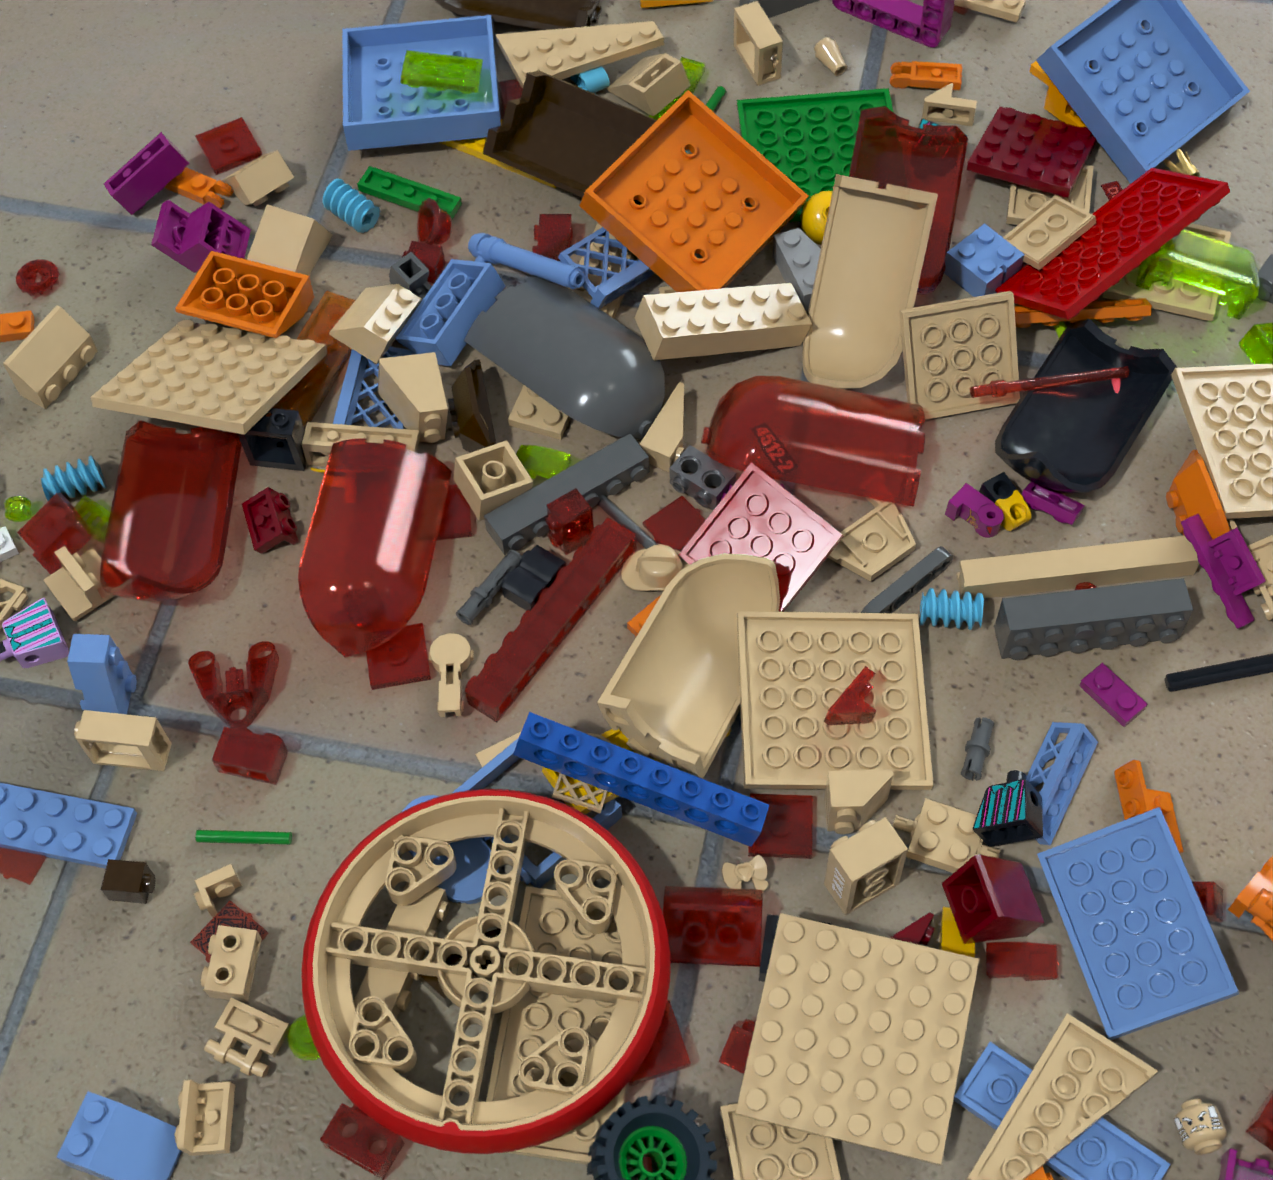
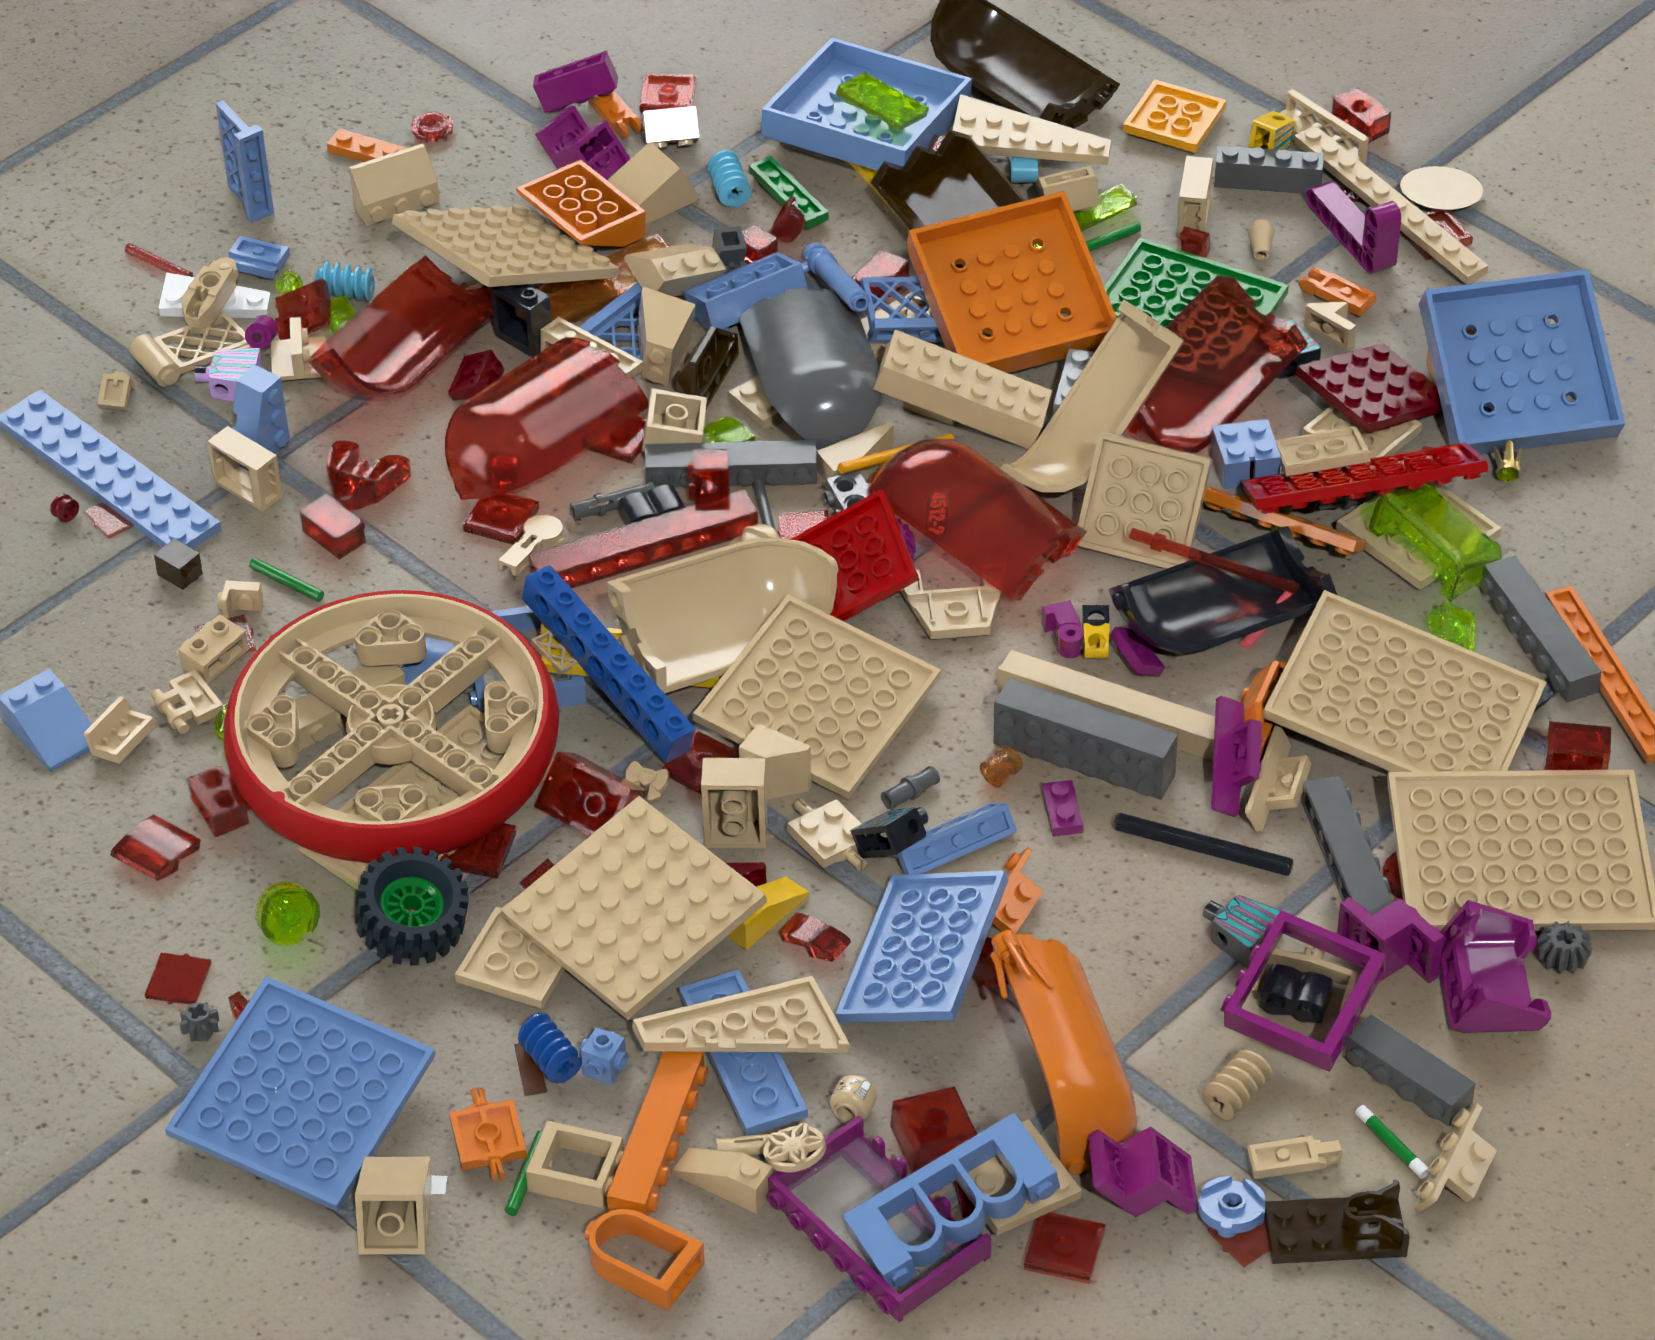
camera: 30 degrees right, 15 degrees down
clear red slope [823,666,877,725] -> none
dark grey beam [861,546,954,613] -> none
medium azure piece [919,588,984,630] -> none
dark red slope [942,854,1044,944] -> none
none -> magenta brick [245,315,278,349]
none -> light orange axle [838,433,954,474]
none -> clear orange wheel [980,745,1023,788]
none -> clear red tile [1180,226,1211,258]

